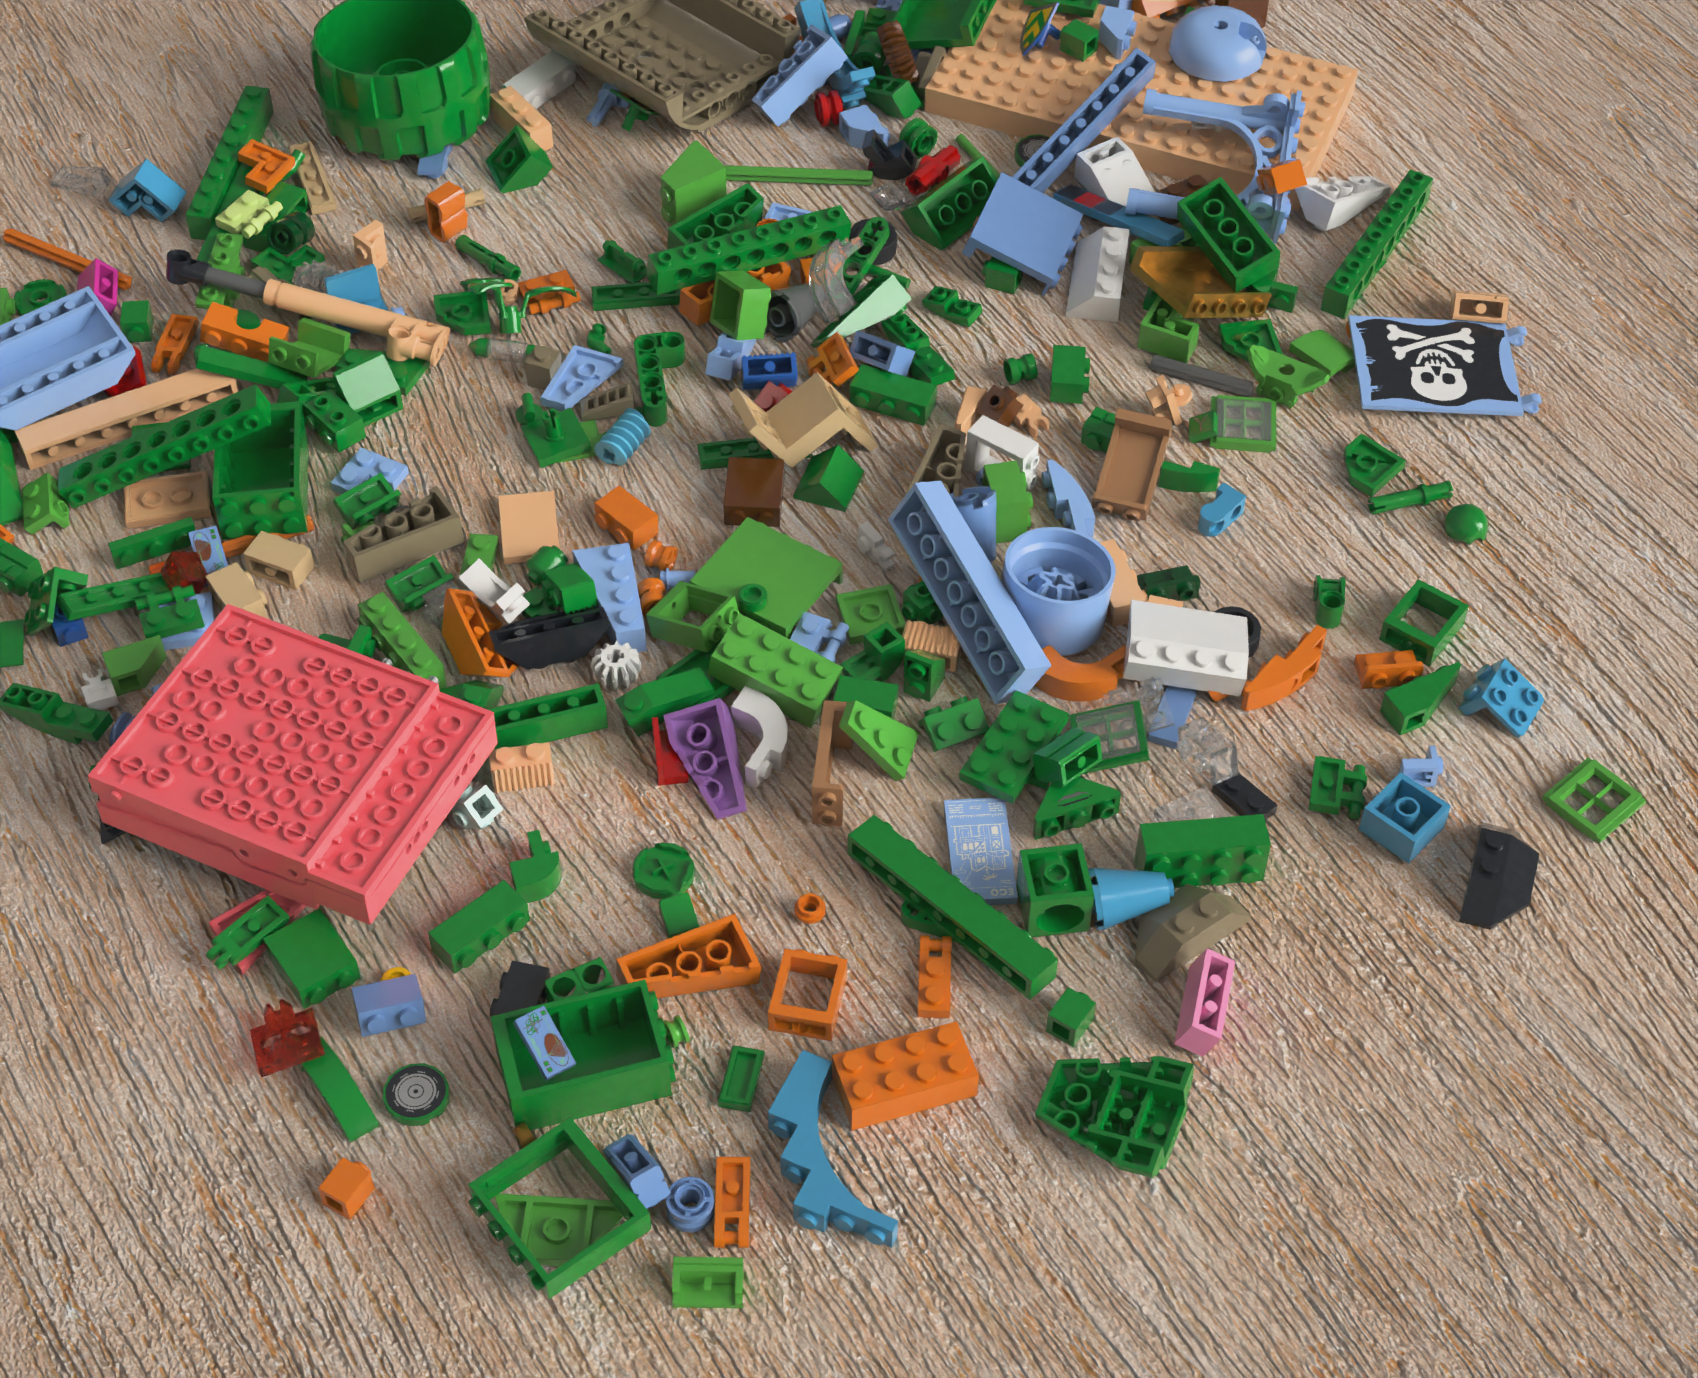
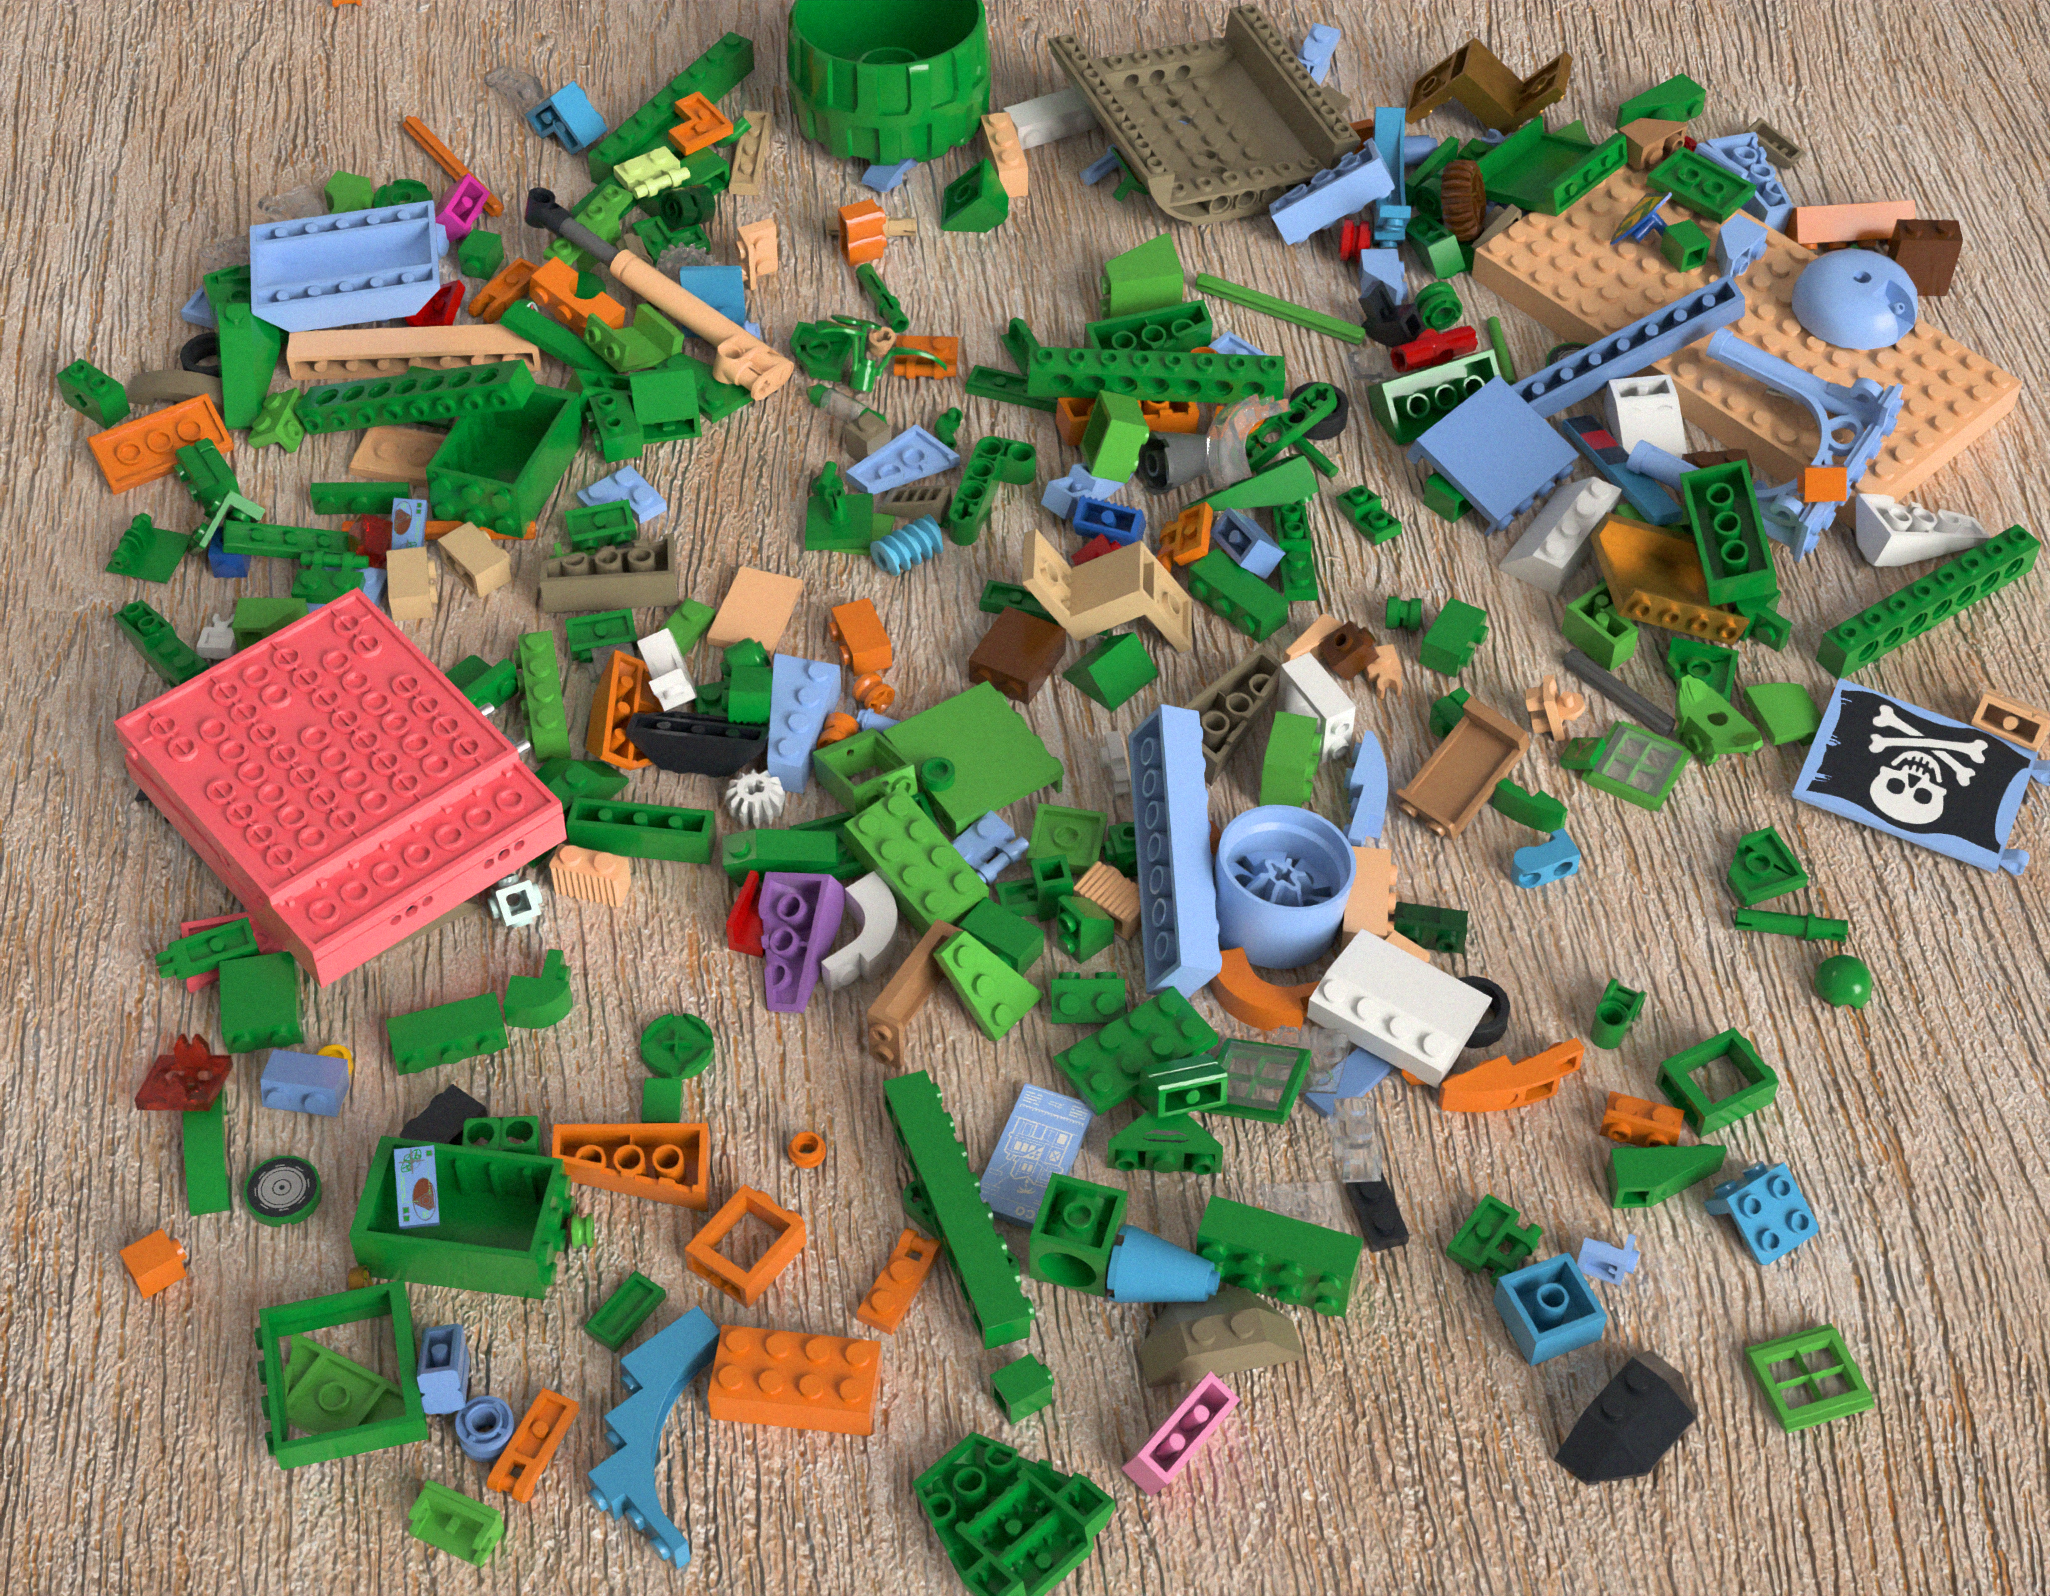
camera: 25 degrees right, 0 degrees up
medium blue cone [949,486,997,564] -> none

